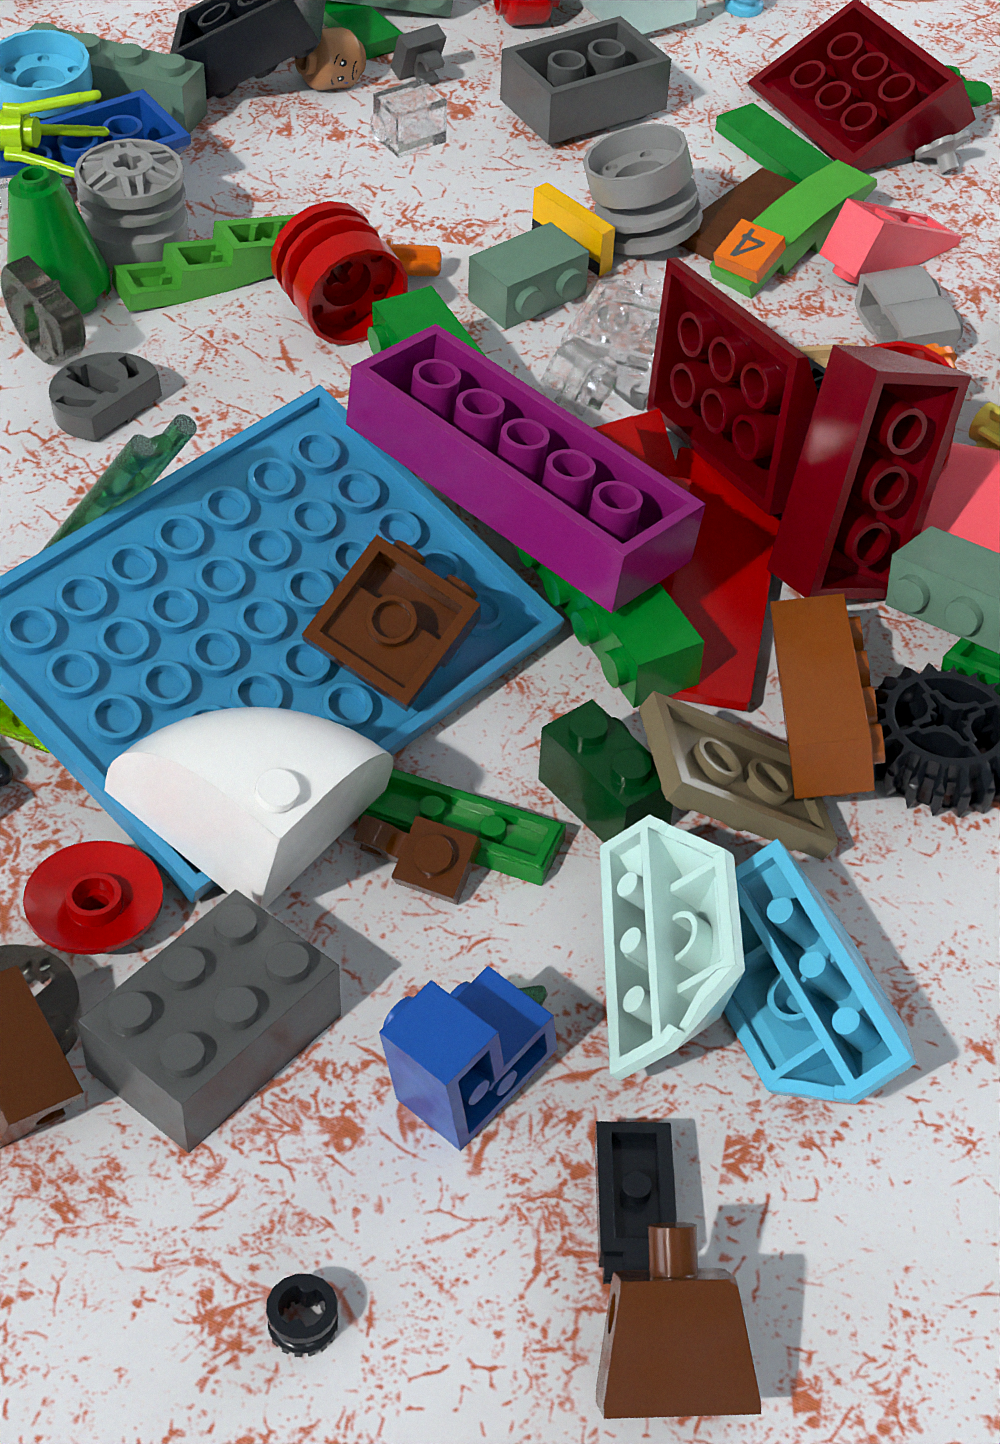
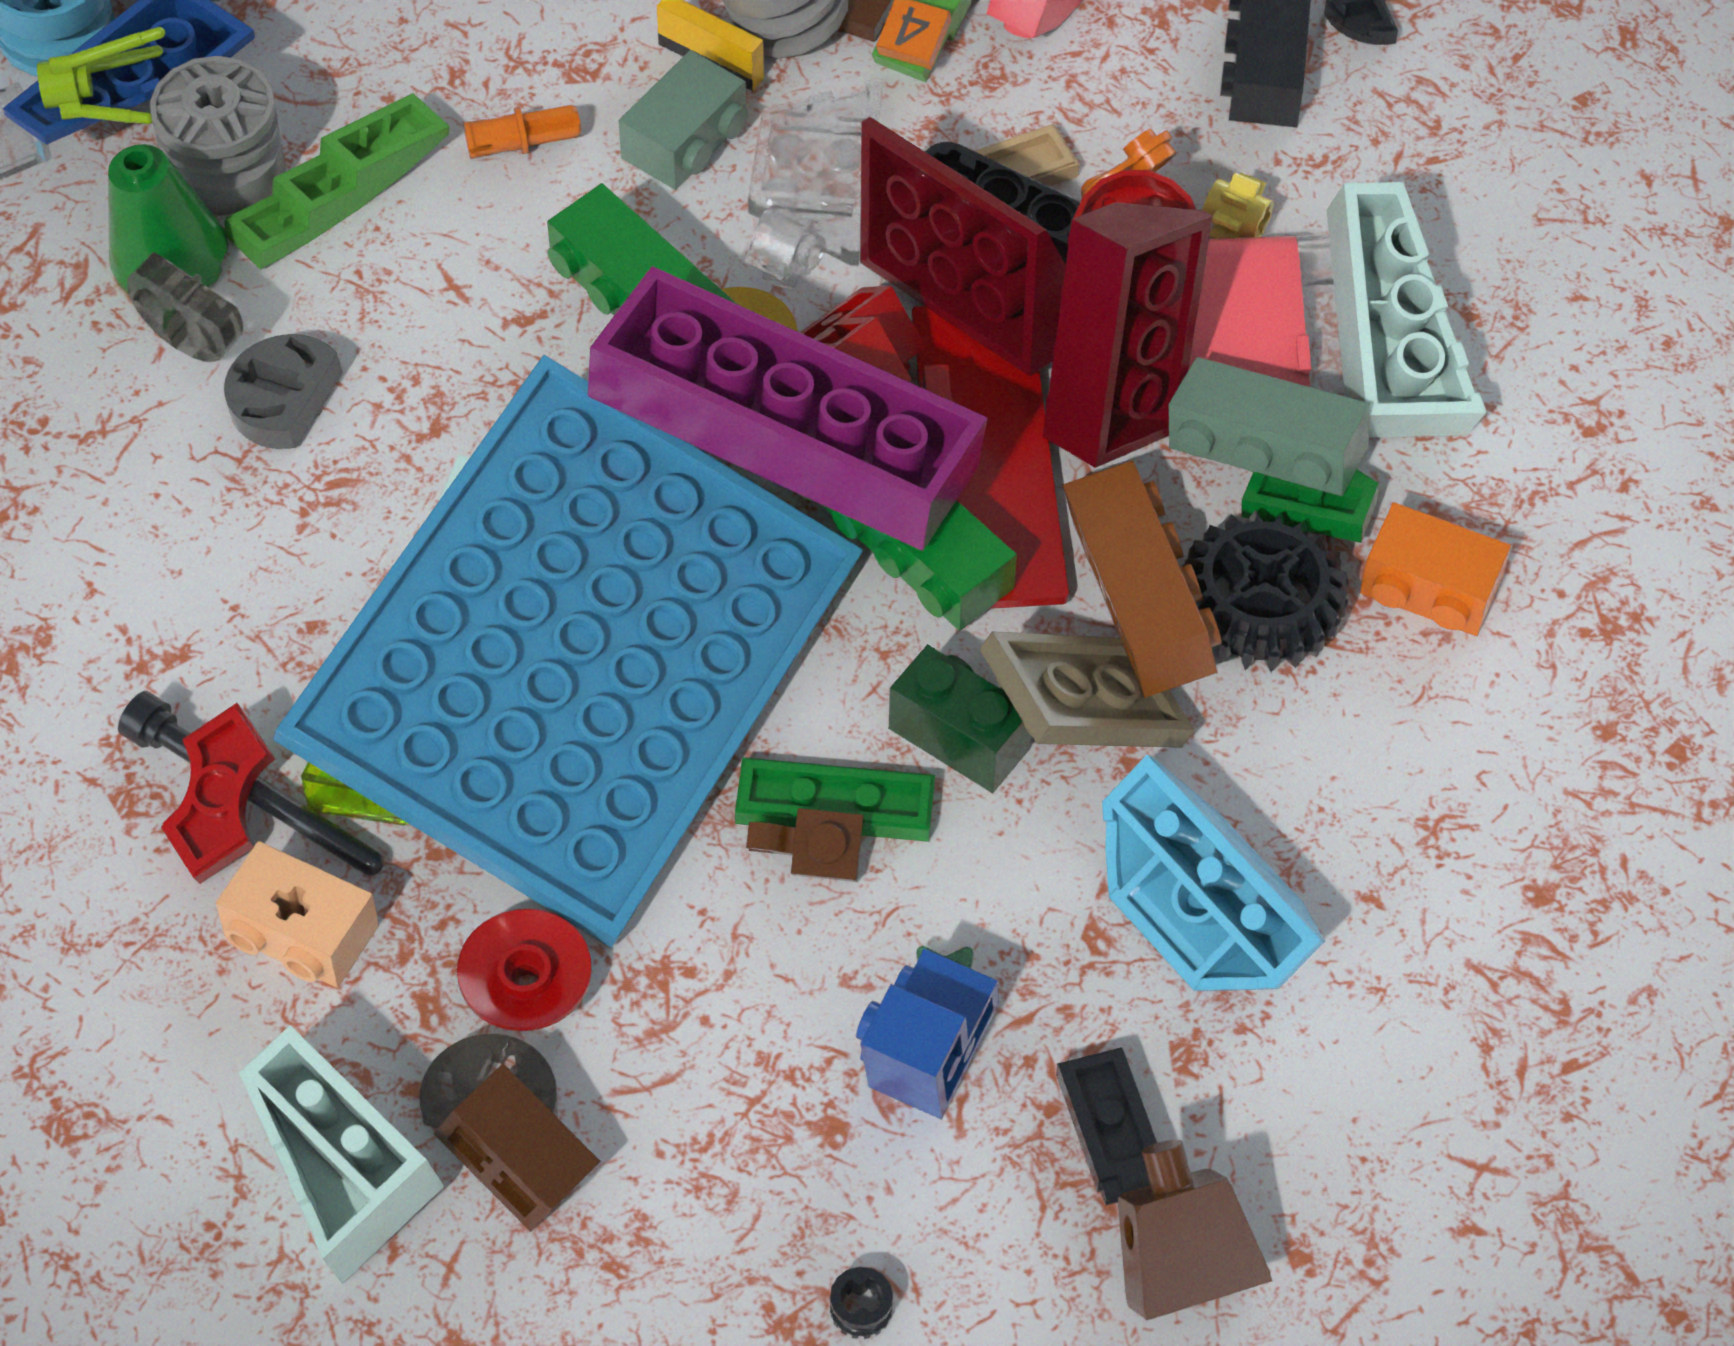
camera: 15 degrees left, 10 degrees up
clear green bar [39,414,197,553] -> none
dark grey brick [78,889,341,1153] -> none
white brick [104,707,394,910] -> none
red wheel [271,201,408,345] -> none
reddish brown plate [302,534,481,712] -> none
light aqua wedge [600,815,745,1081] -> none
light grey brick [855,265,963,351] -> none

